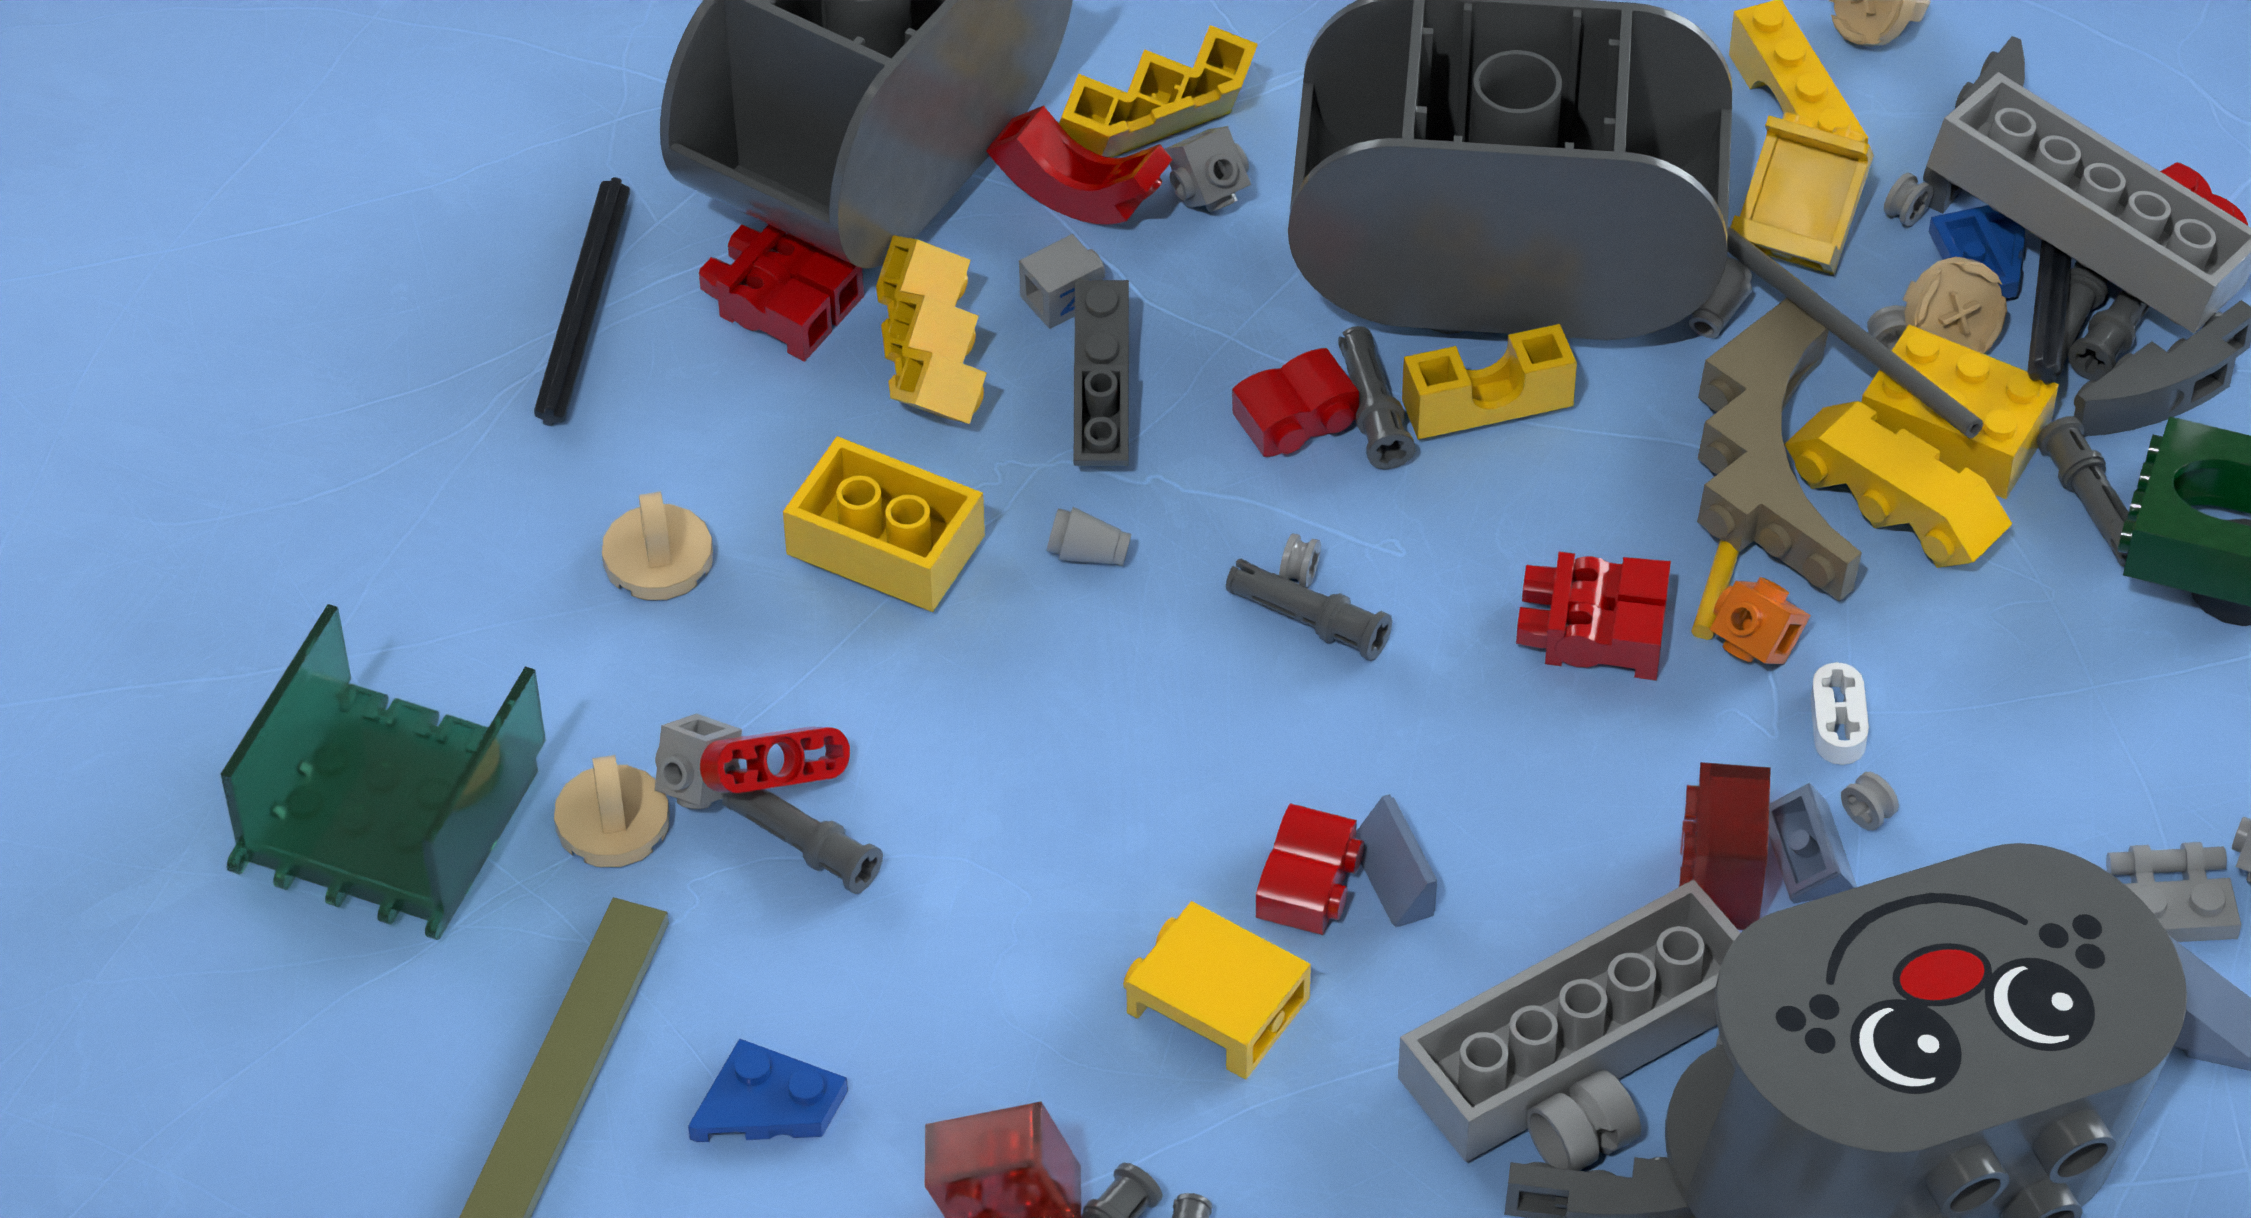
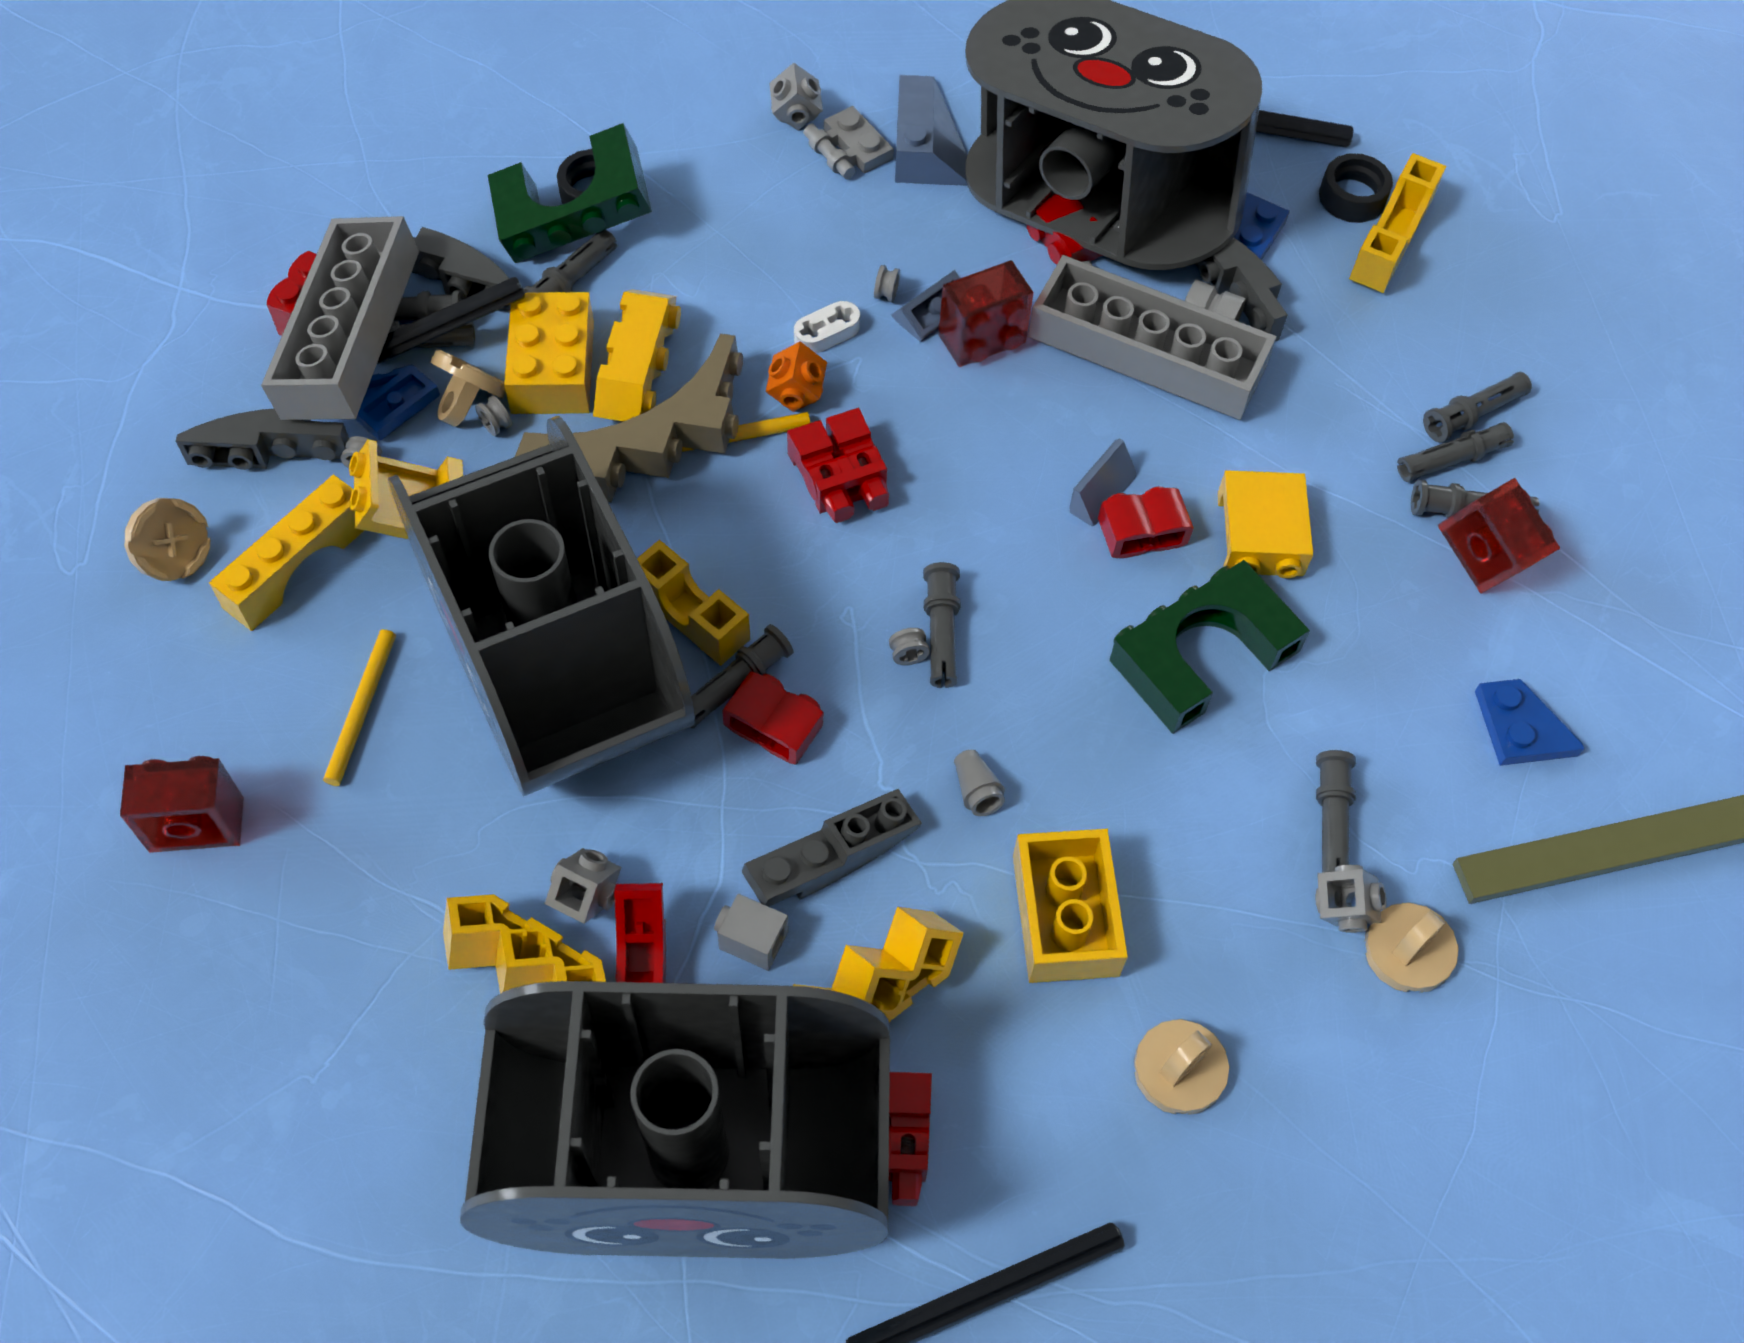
camera: 125 degrees left, 10 degrees up
clear green windscreen [220,604,546,940] -> none
red beam [700,726,850,793] -> none
dark grey piece [1727,227,1983,438] -> none
none -> dark green arch [1109,560,1310,734]

